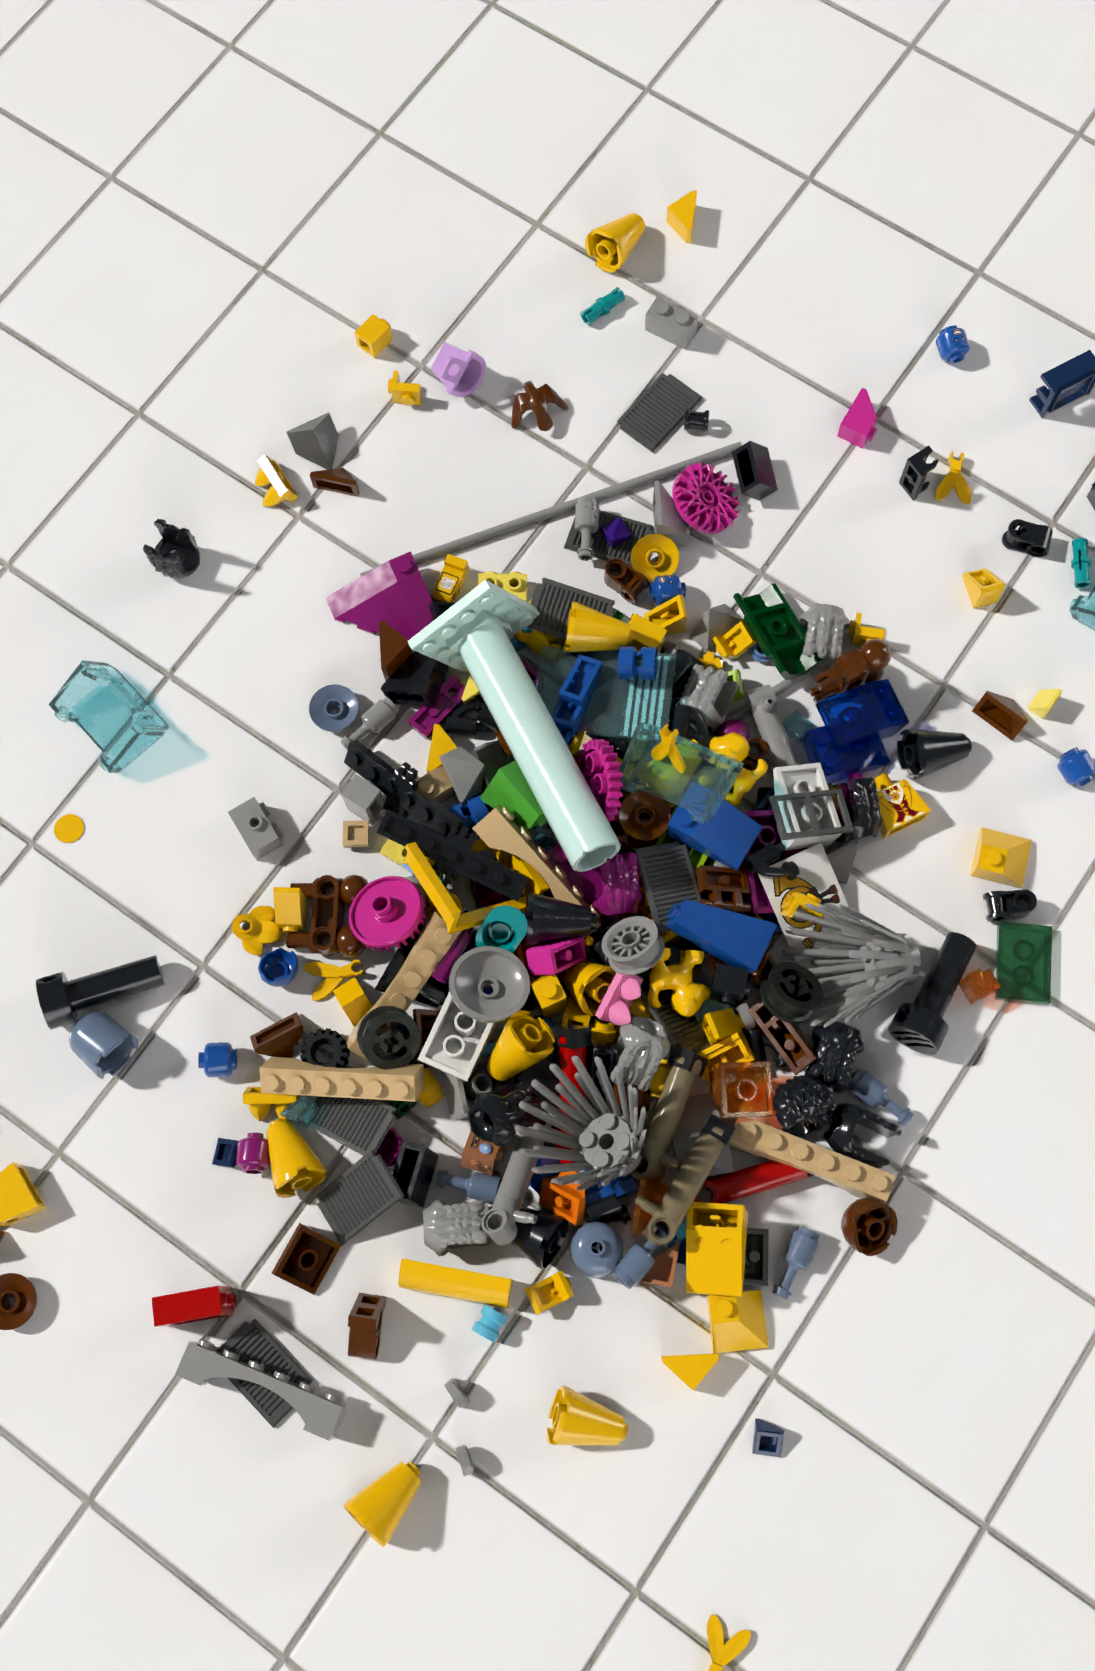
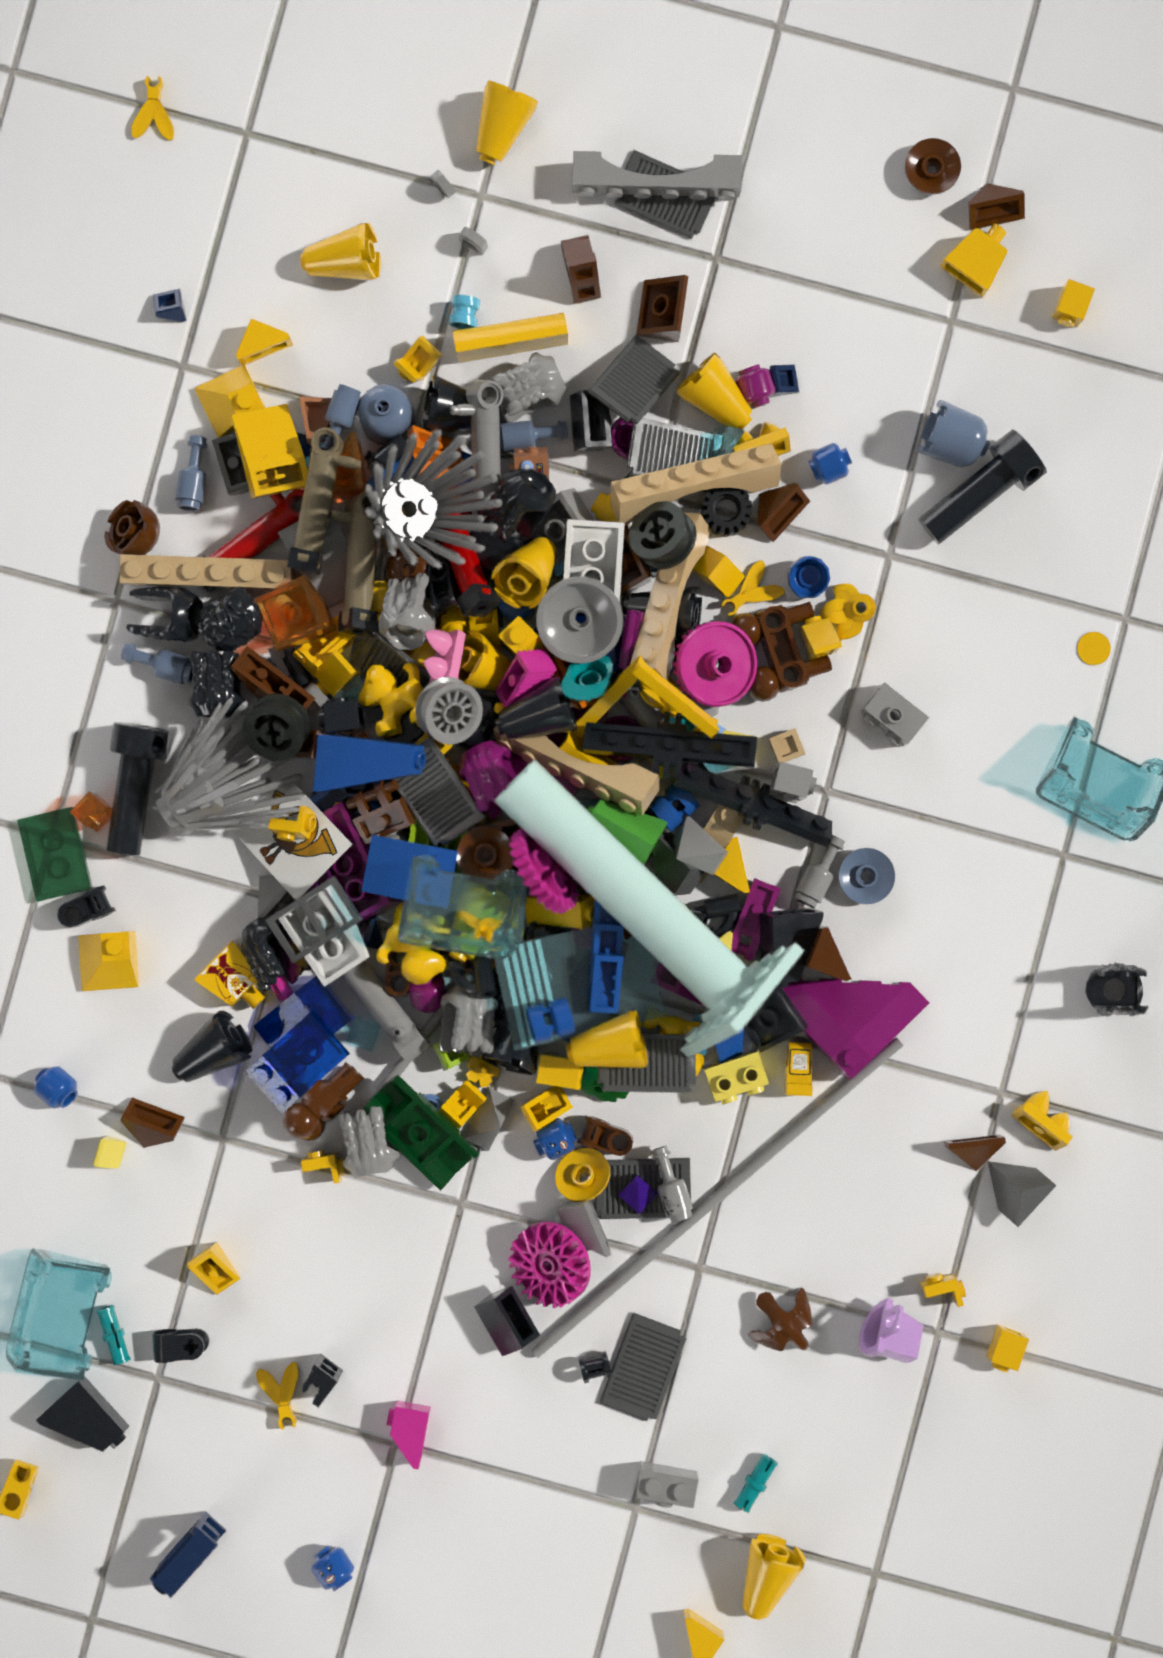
camera: 155 degrees right, 15 degrees up
red window [152,1285,236,1327] -> none
black plant [744,842,800,881] -> none

